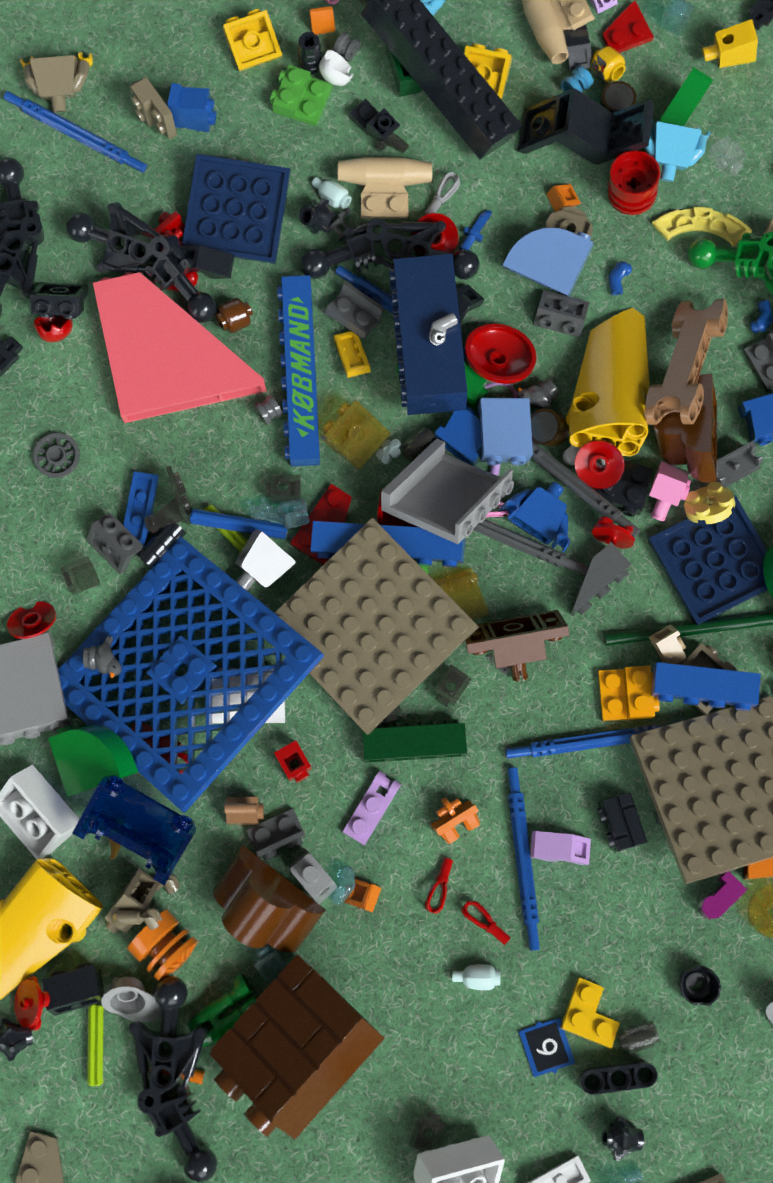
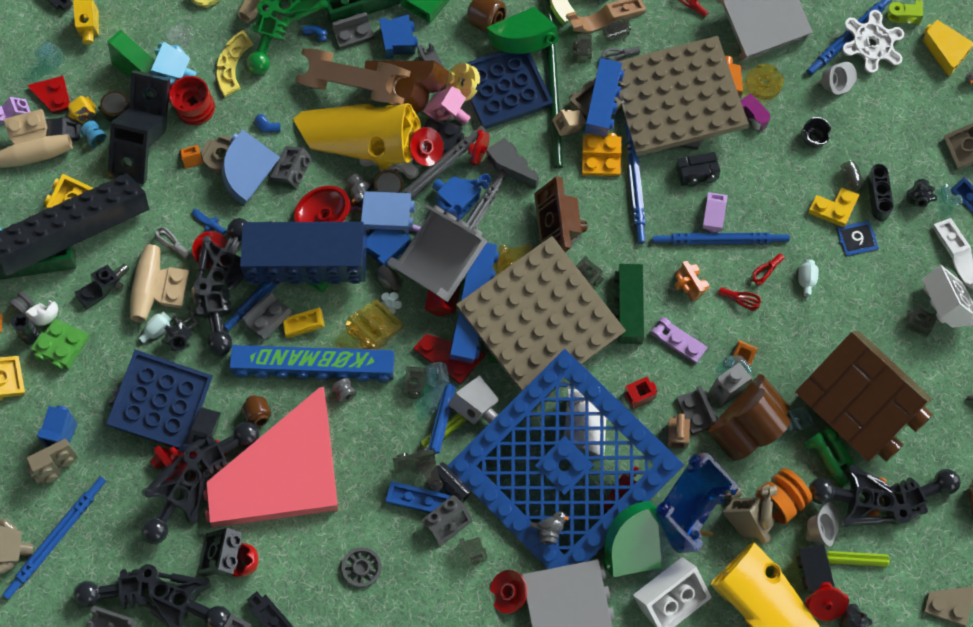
camera: 85 degrees left, 10 degrees down
light grey arm [429,313,458,345] -> none

